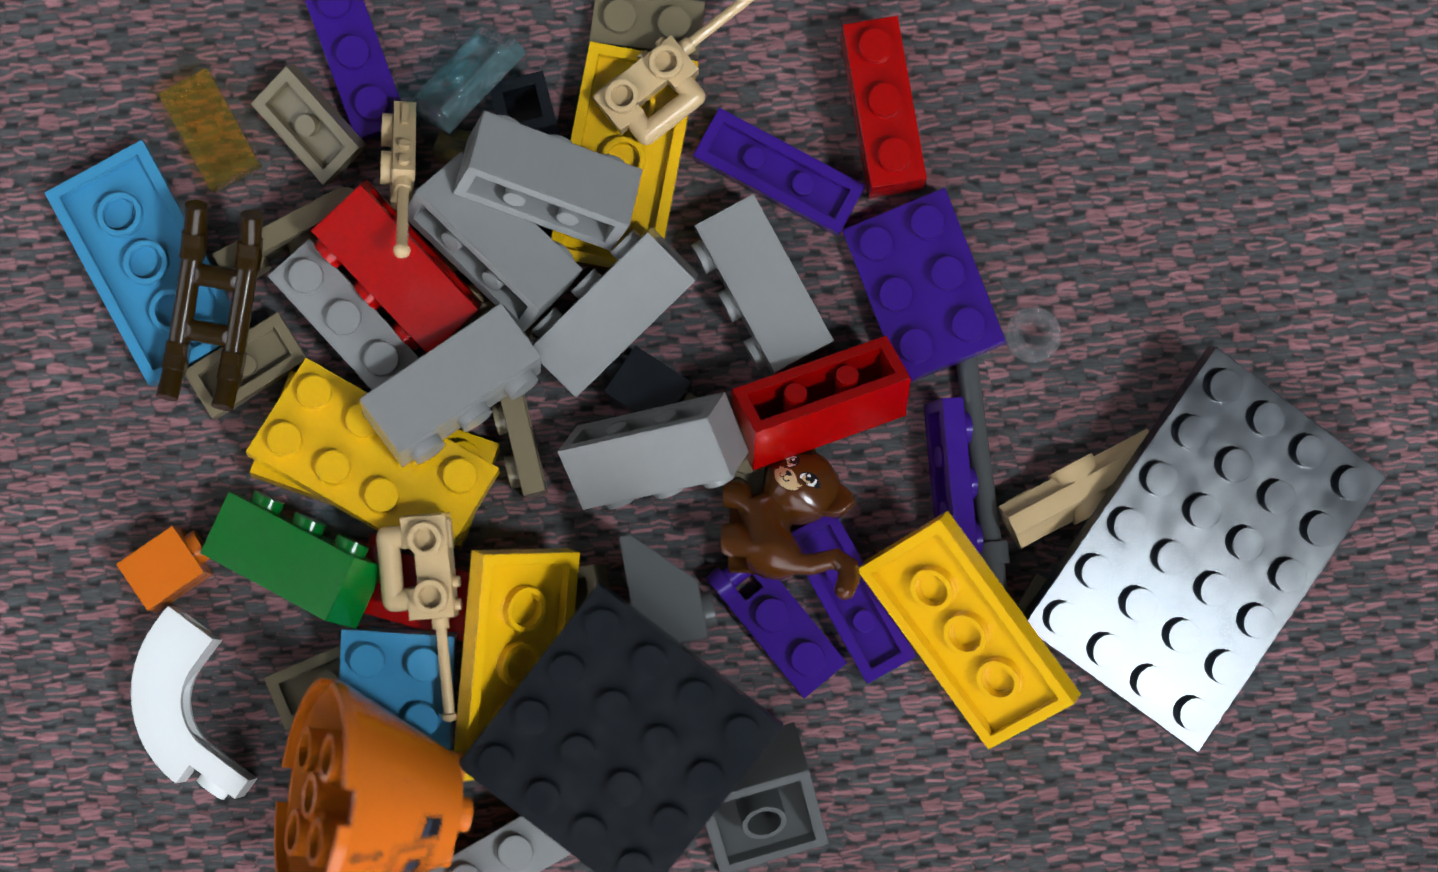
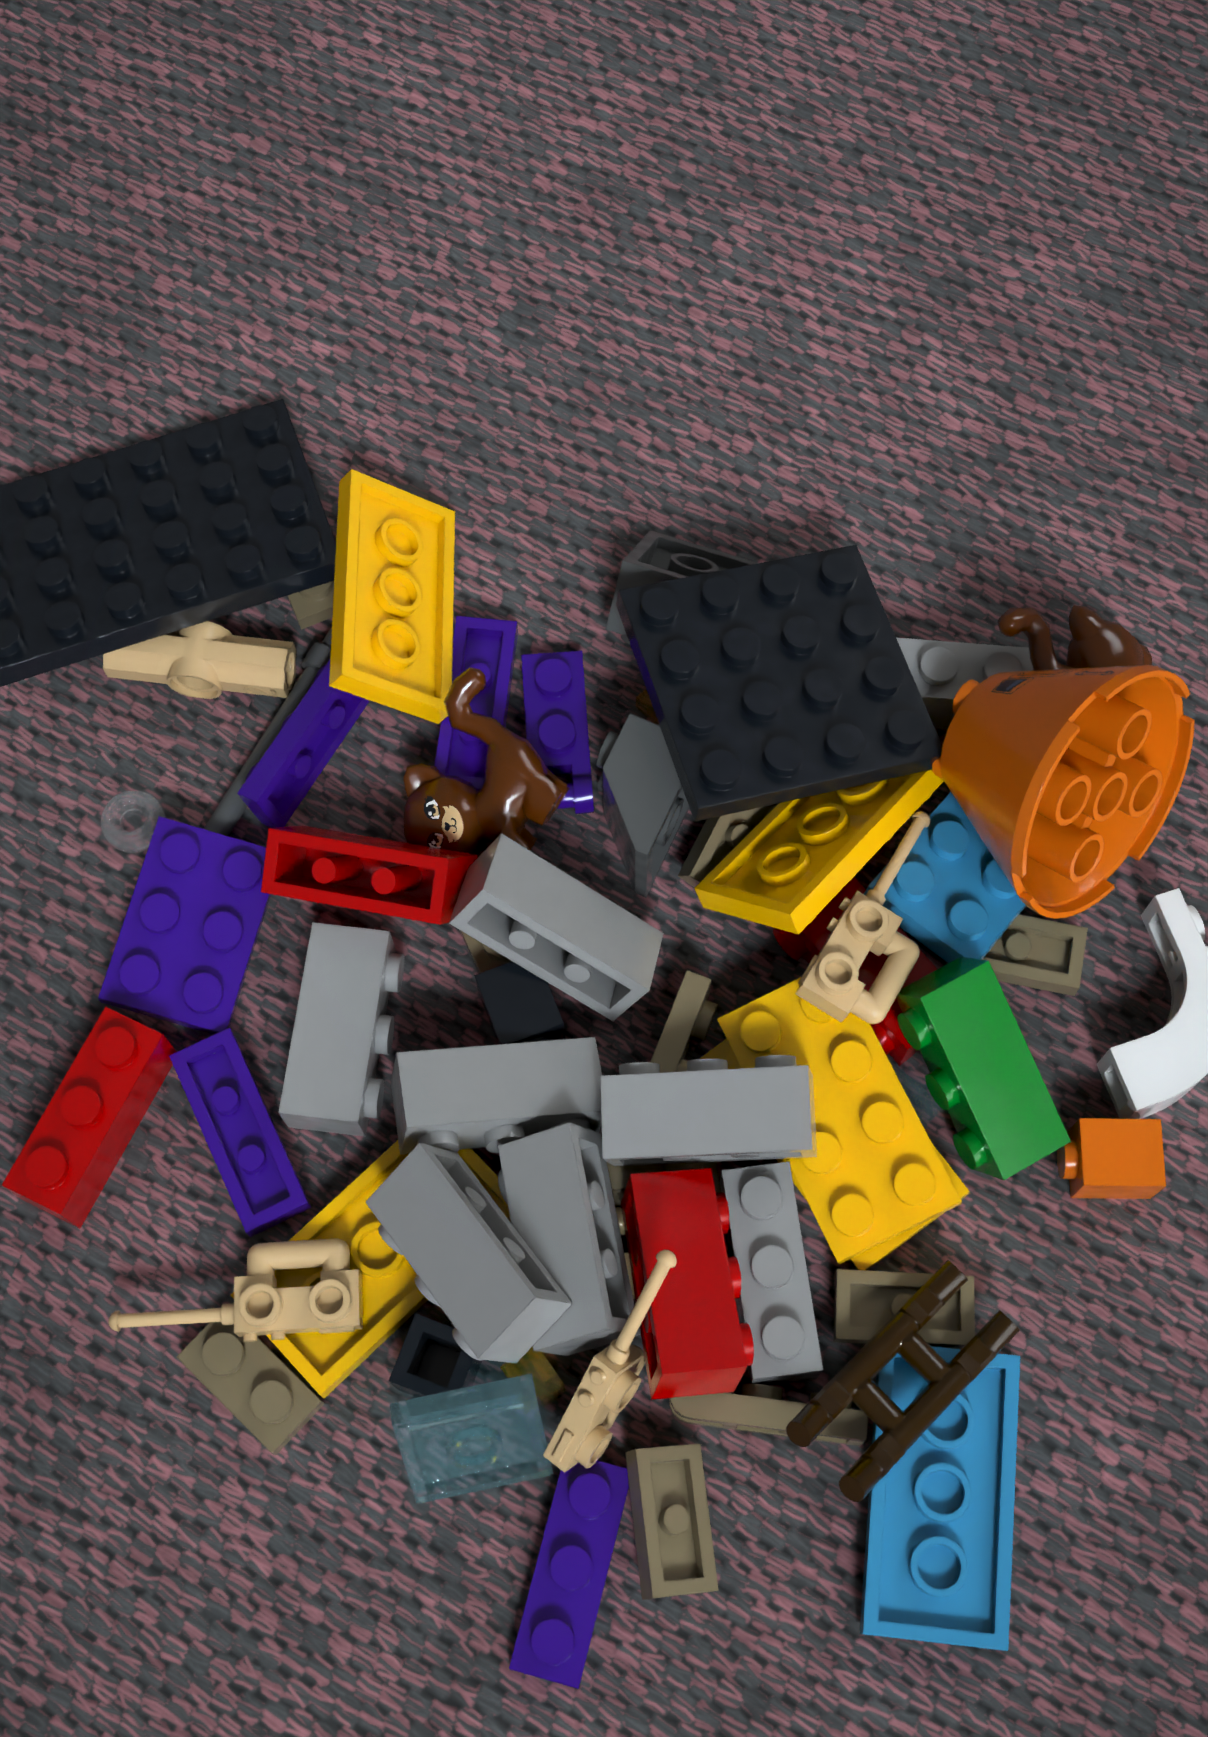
camera: 145 degrees left, 15 degrees down
clear yellow plate [158,67,262,193] -> none

